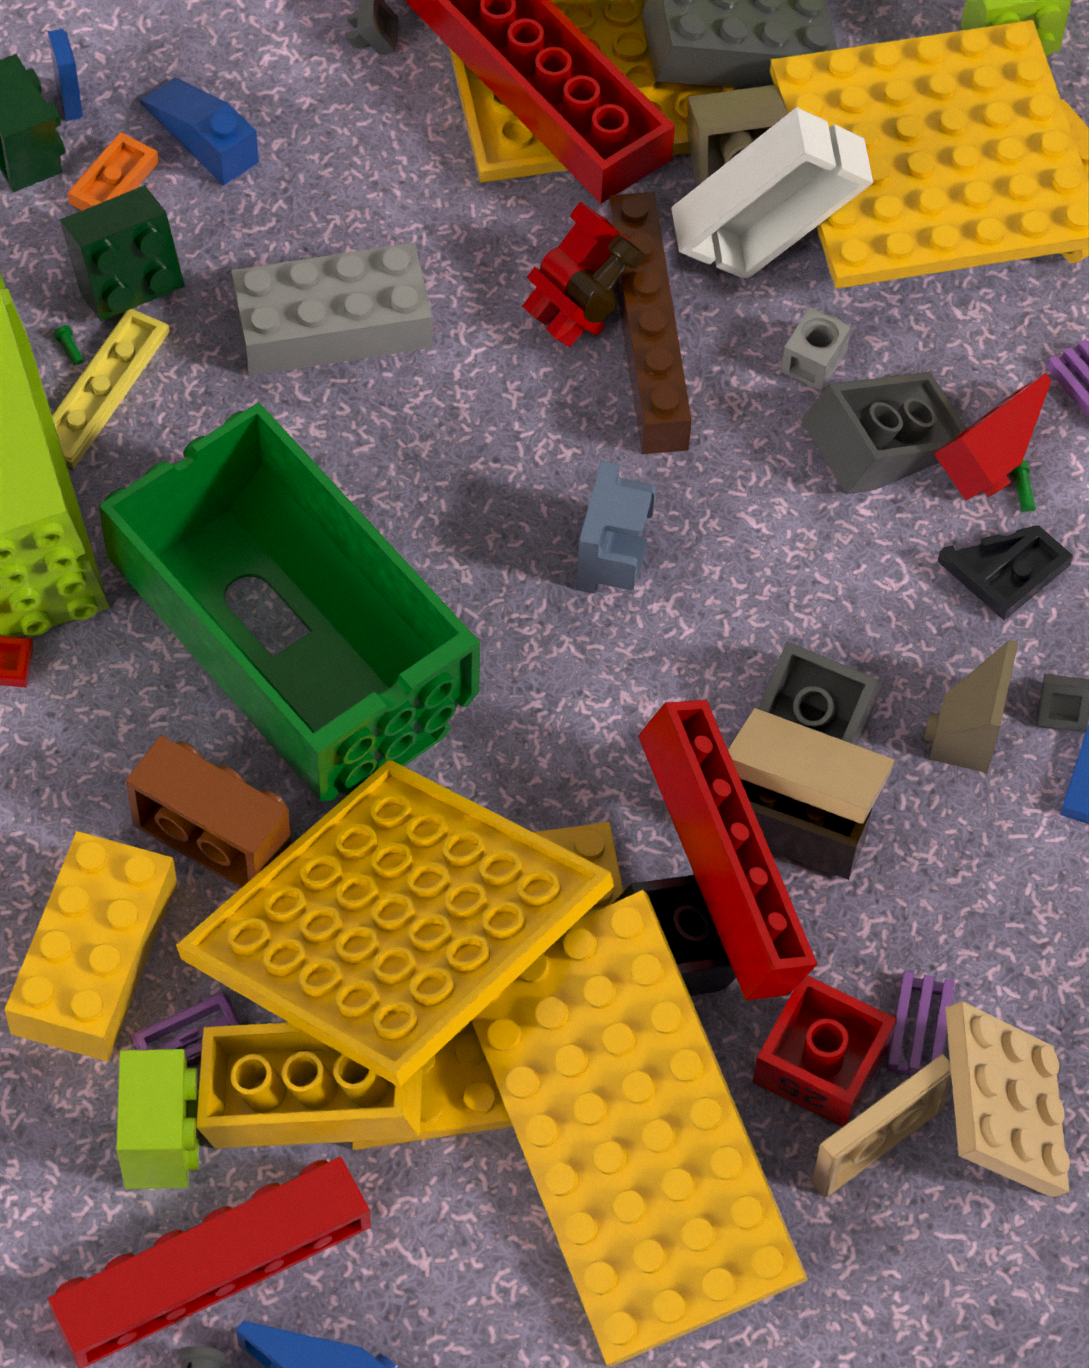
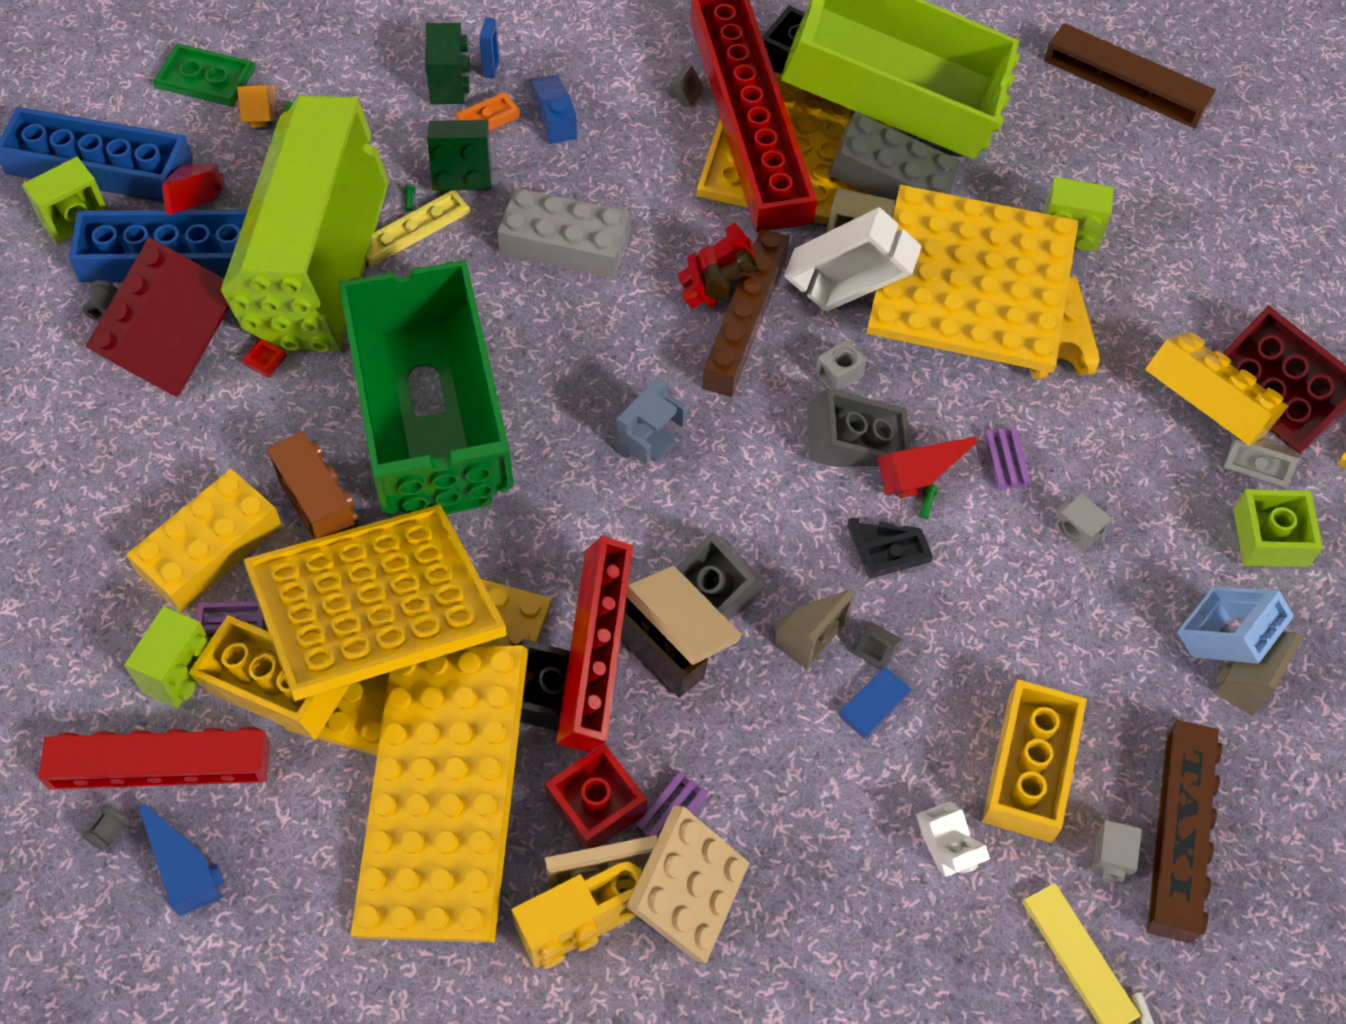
camera: 25 degrees right, 0 degrees up
none -> yellow brick [511,862,642,969]

